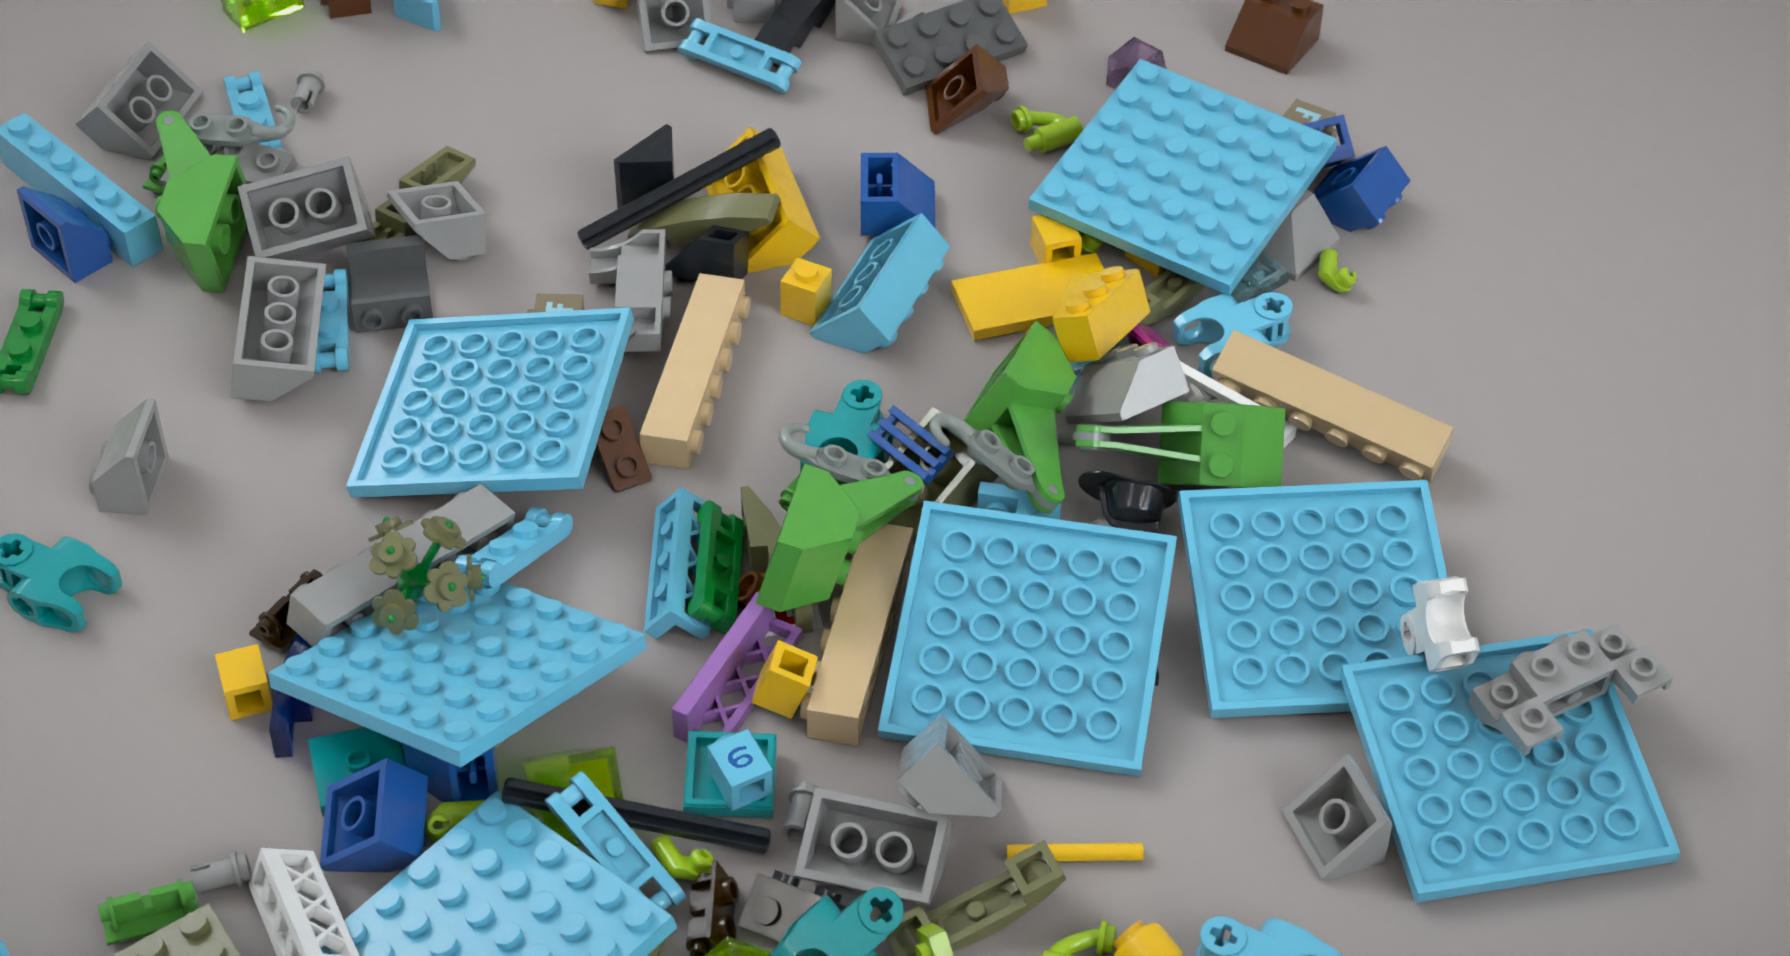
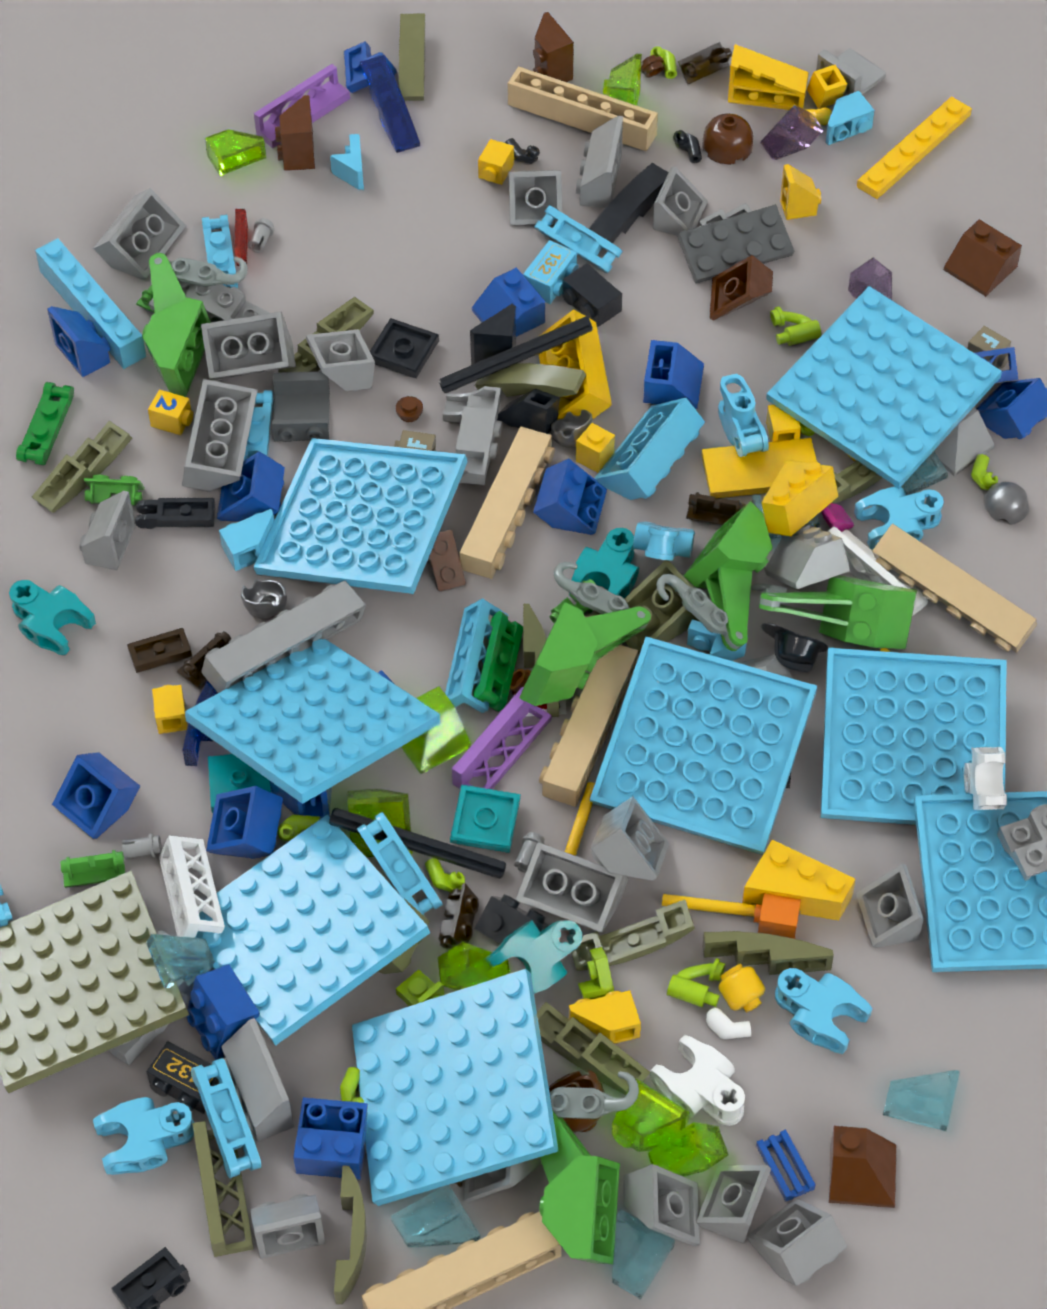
camera: 10 degrees right, 10 degrees up
olive plant [368,516,486,635] -> none
medium azure plate [455,506,573,588] -> none
medium azure brick [707,729,773,811] -> none
yellow brick [751,640,818,719] -> none
blue tile [867,405,955,485] -> none
none -> olive slope [32,420,133,513]
none -> blue slope [52,752,140,839]
none -> bright green hinge [84,475,145,506]
none -> dark brown plate [127,628,192,673]
none -> black hinge [135,498,216,529]
none -> yellow brick [148,389,194,436]
none -> blue slope [217,451,285,522]
none -> medium azure slope [219,509,274,571]
none -> clear red tile [234,208,248,266]
none -> flat silver hair [241,579,287,619]
none -> black plate [370,318,439,379]
none -> reddish brown plate [396,396,423,422]
none -> clear neon green slope [401,686,471,774]
none -> blue slope [472,267,545,337]
none -> medium azure brick [523,240,579,304]
none -> blue slope [533,458,607,535]
none -> flat silver hair [551,409,593,447]
none -> black brick [562,263,623,327]
none -> yellow bar [564,782,595,856]
none -> medium azure piece [633,522,695,560]
none -> dark brown hinge [686,492,746,525]
none -> olive slope [702,931,834,975]
none -> medium azure piece [718,374,769,457]
none -> yellow wedge [742,840,856,921]
none -> orange brick [753,893,801,939]
none -> flat silver hair [984,482,1029,524]

